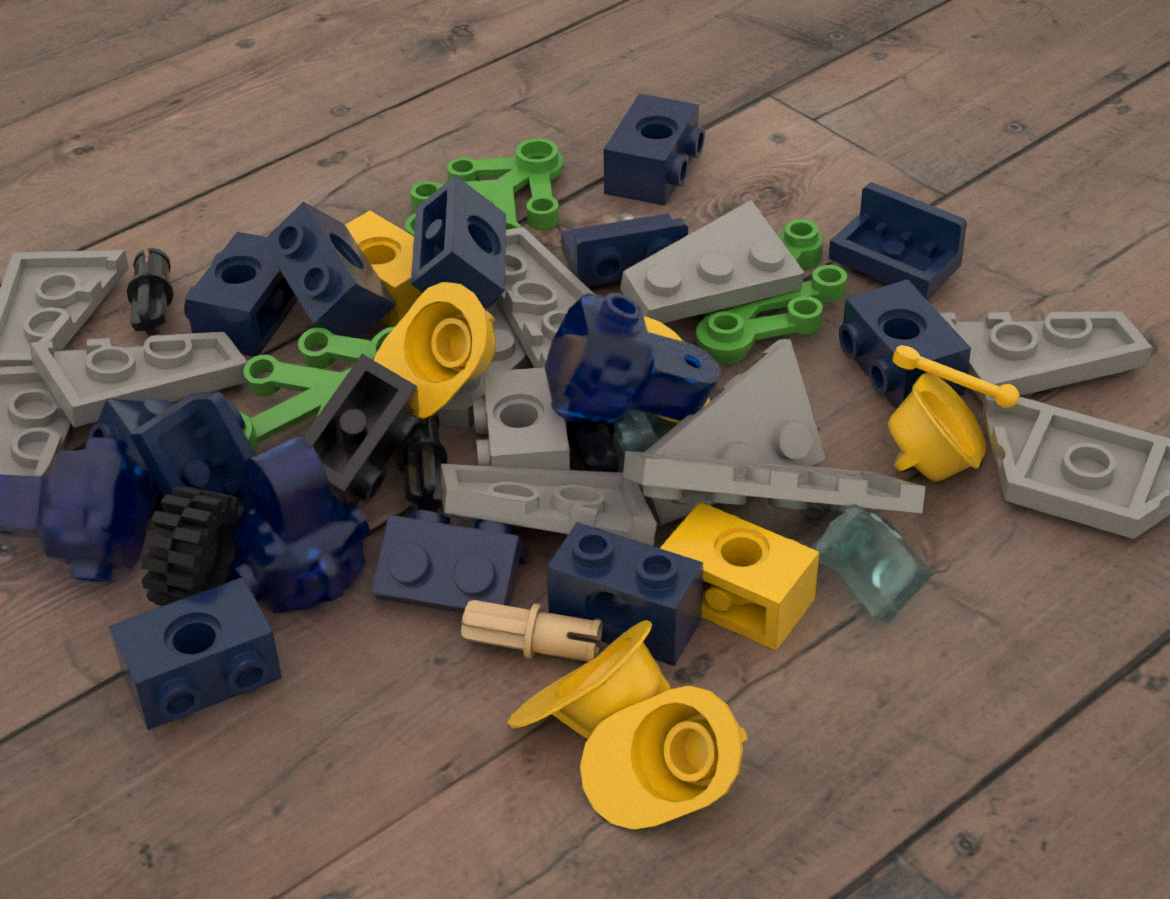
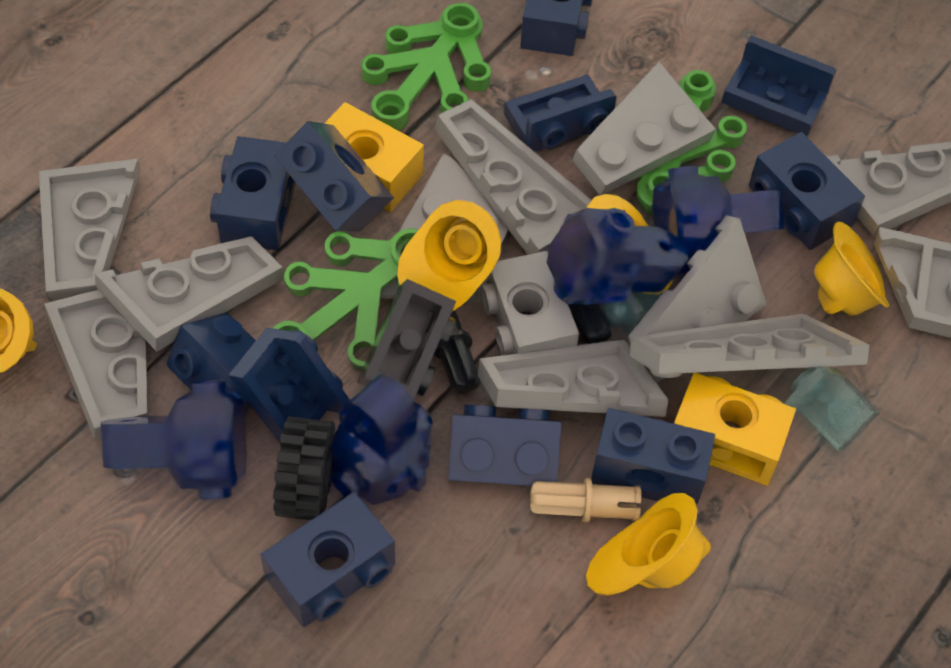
camera: 15 degrees left, 15 degrees up
black axle [127,248,174,337] -> none
dark blue brick [411,175,506,308] -> none
yellow piece [580,685,748,830] -> none
yellow hinge [892,345,1020,409] -> none
none -> clear blue piece [652,166,784,273]

